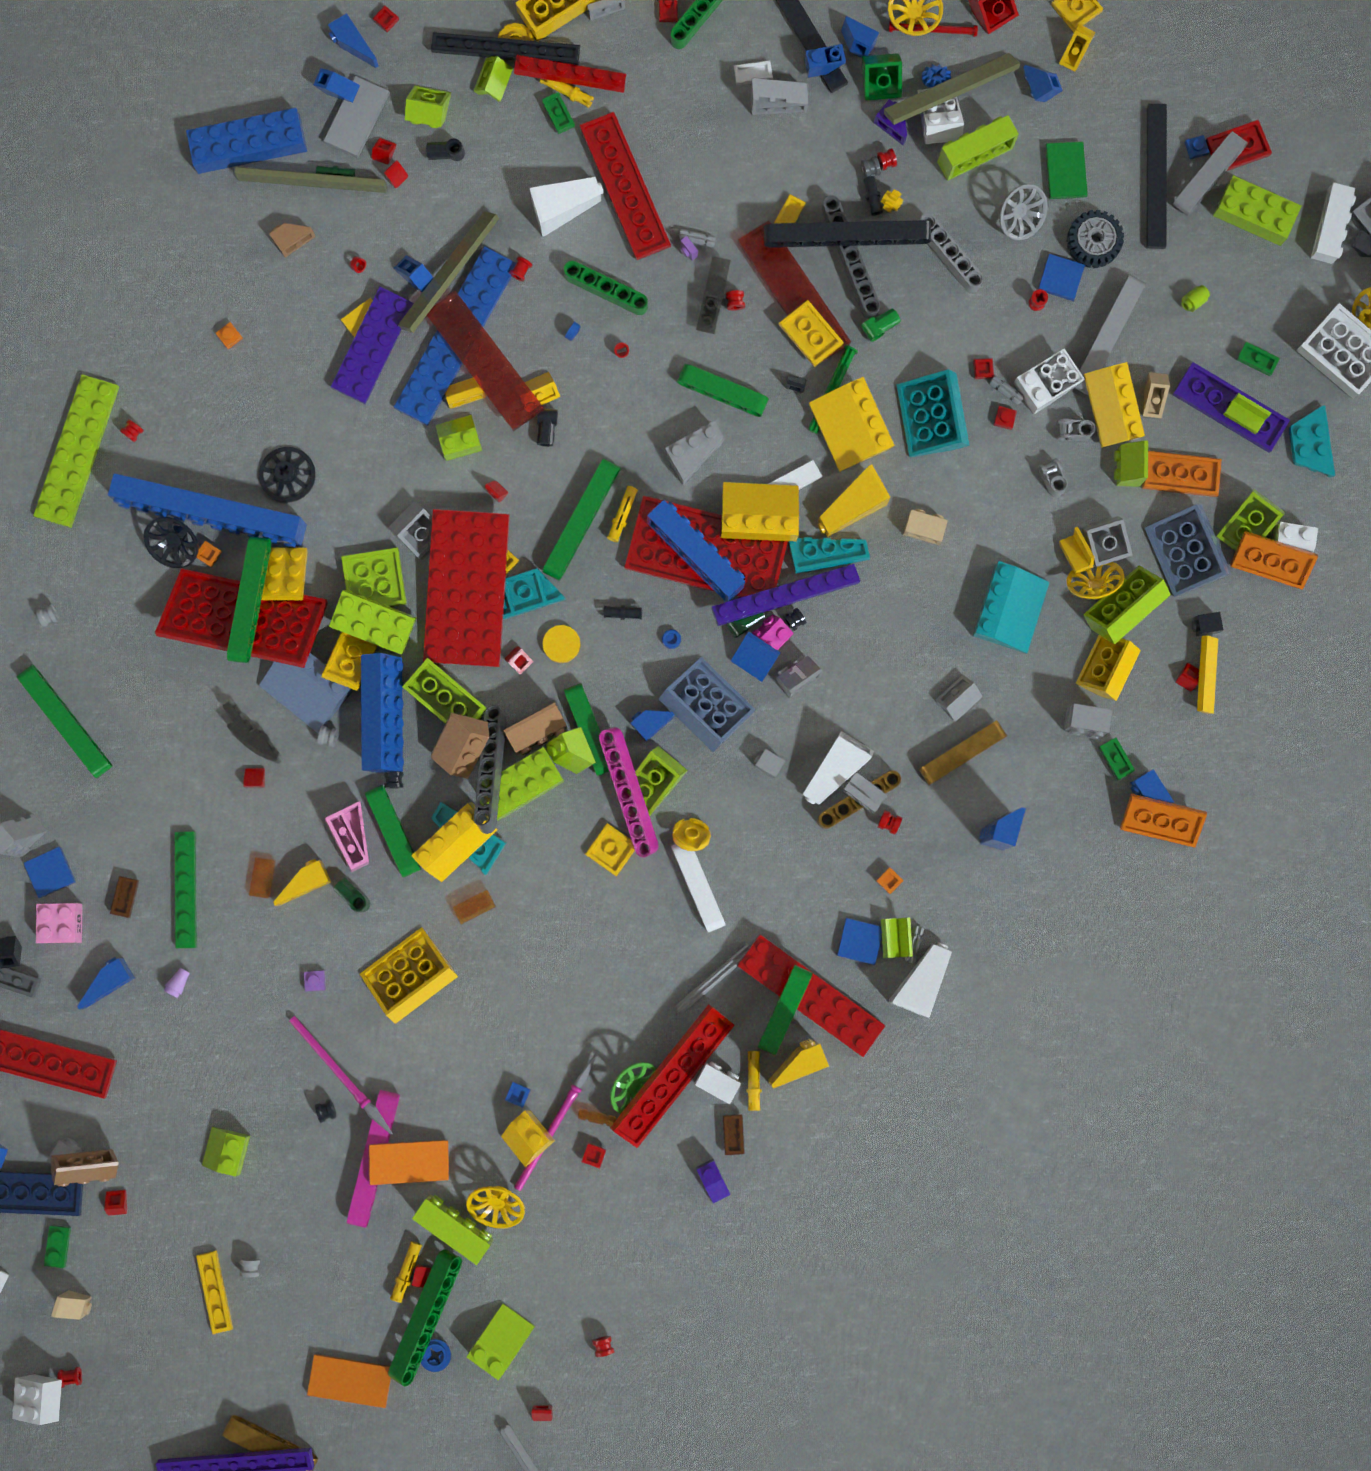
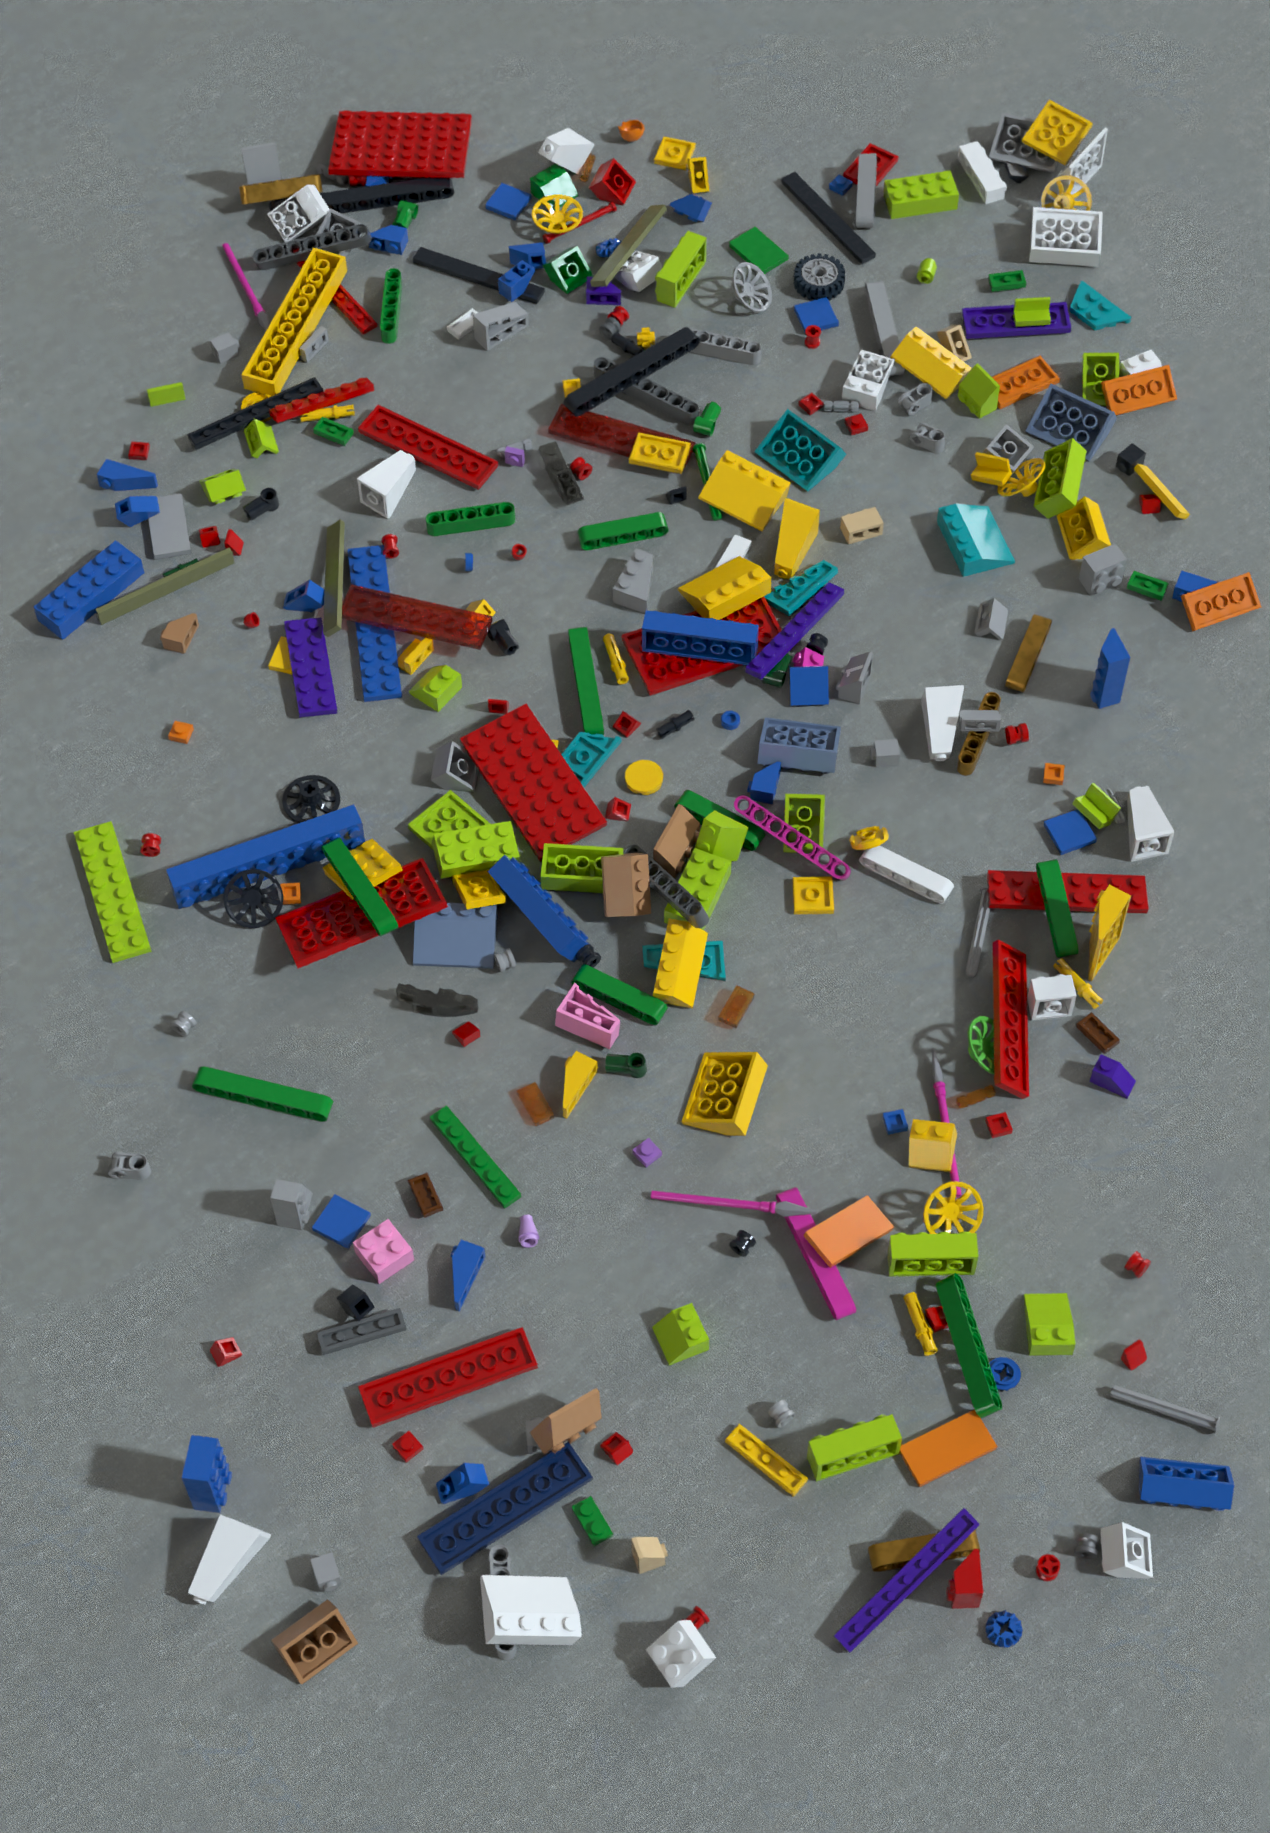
camera: 30 degrees left, 25 degrees down
none -> red slope [612,711,641,737]
none -> lime brick [807,1414,902,1482]

